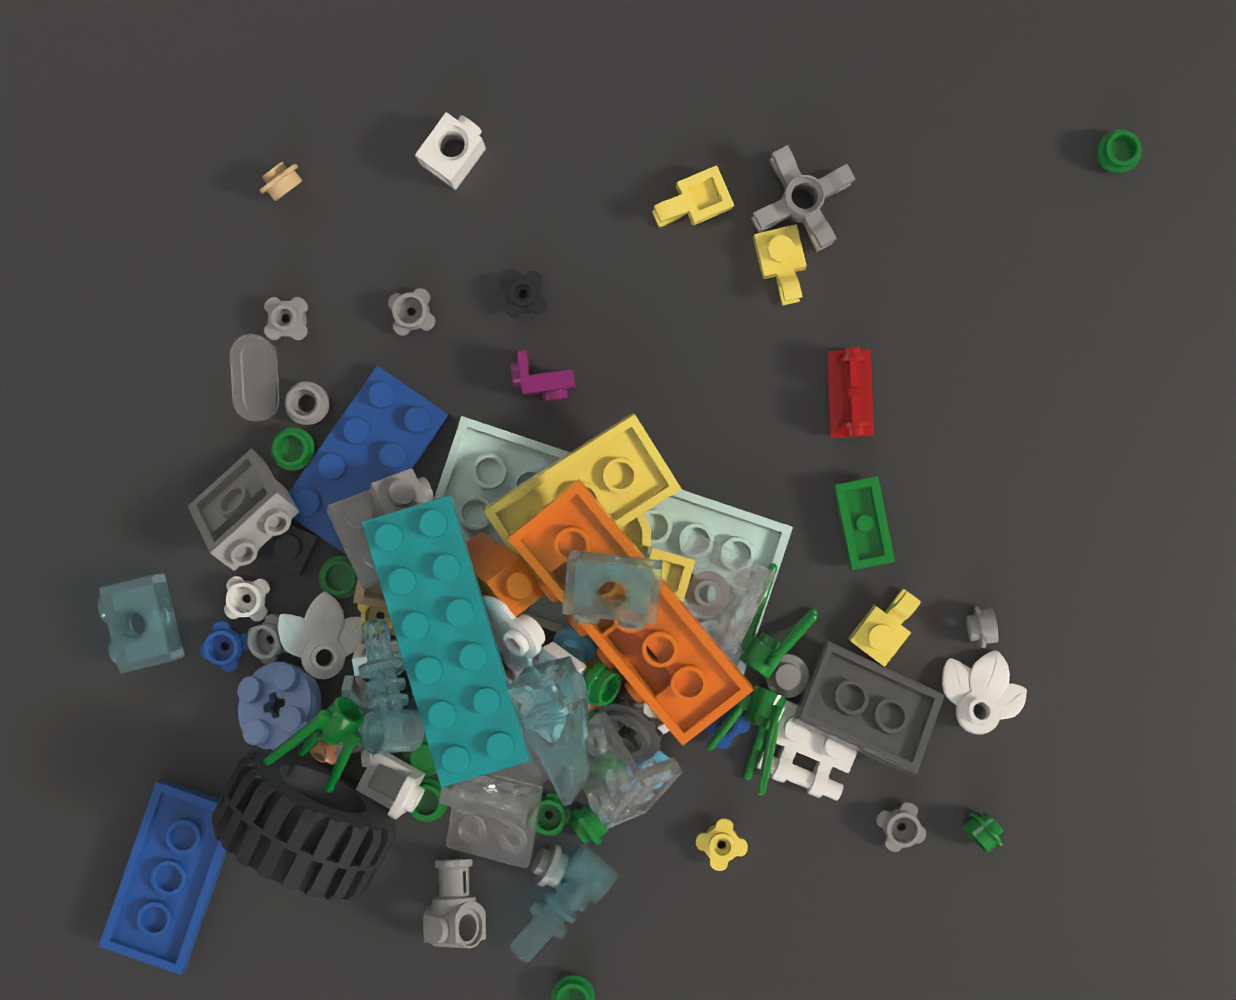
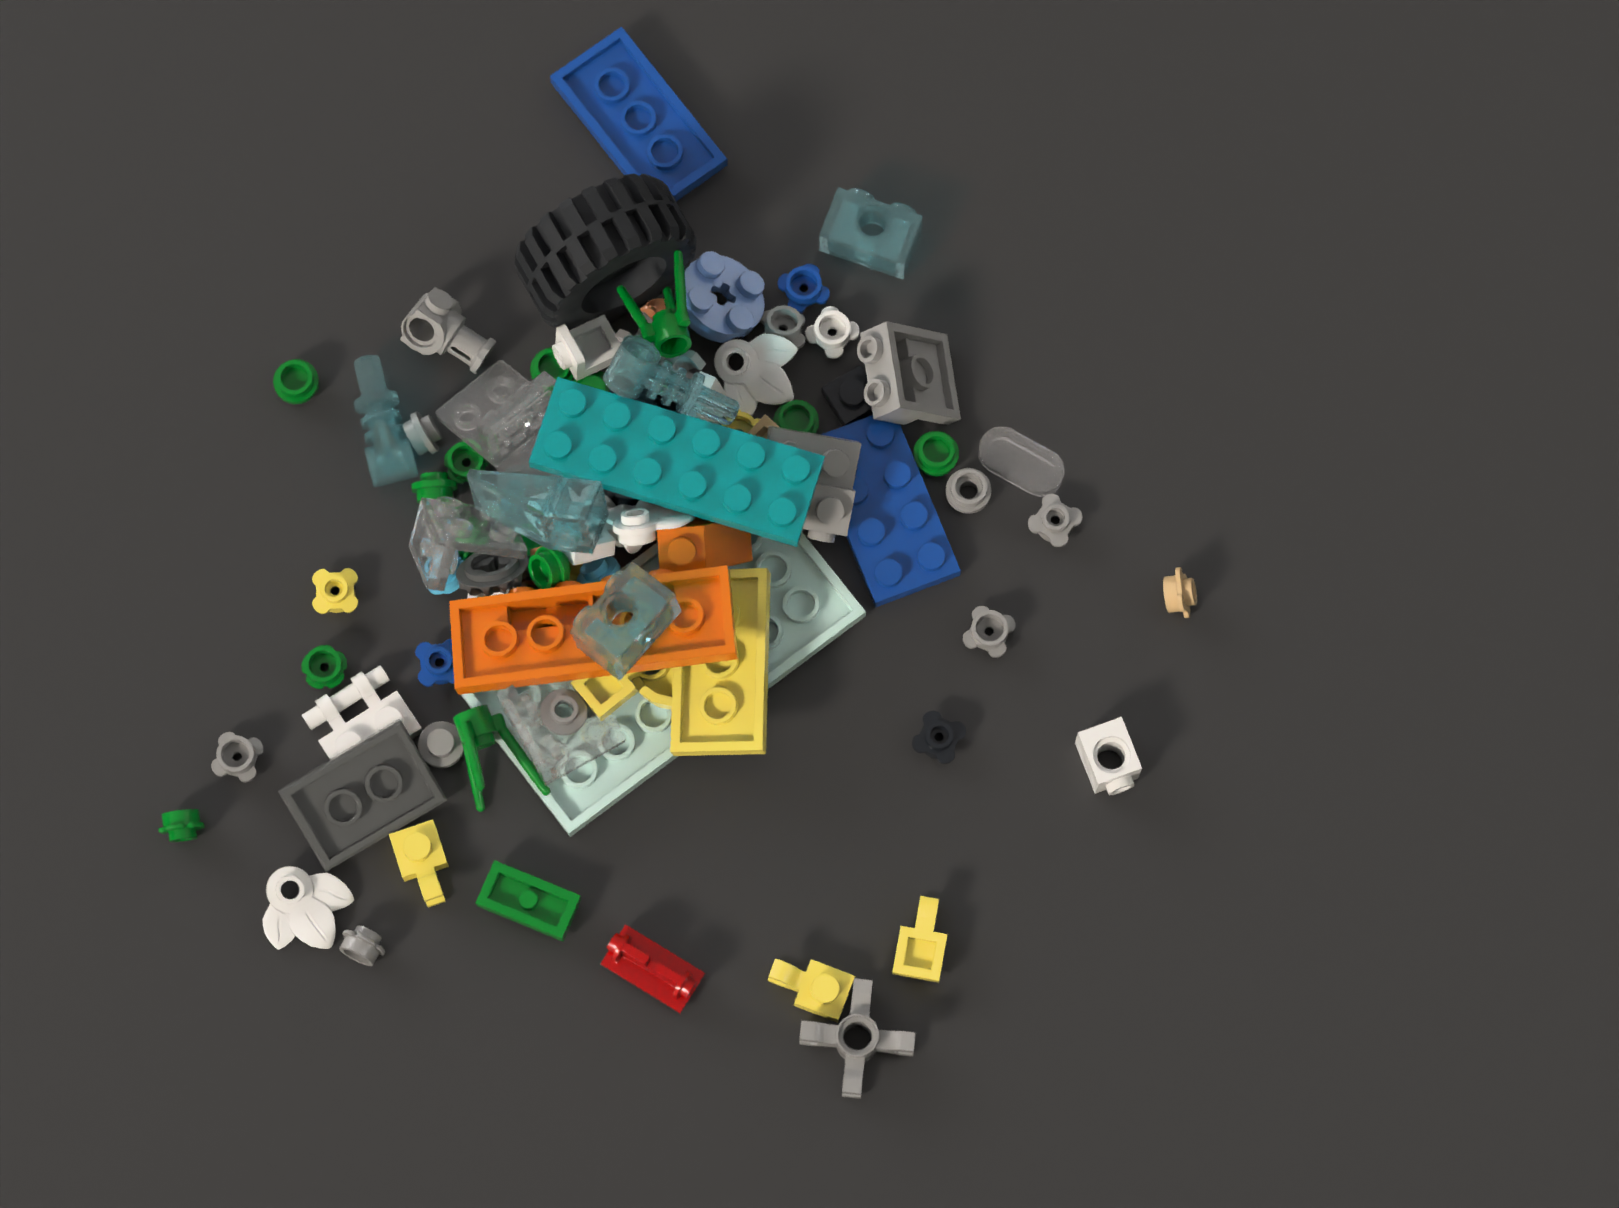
camera: 125 degrees right, 15 degrees down
magenta bracket [510,349,576,402] -> none
green plant [706,686,787,796] -> none
none -> green plate [301,645,347,690]

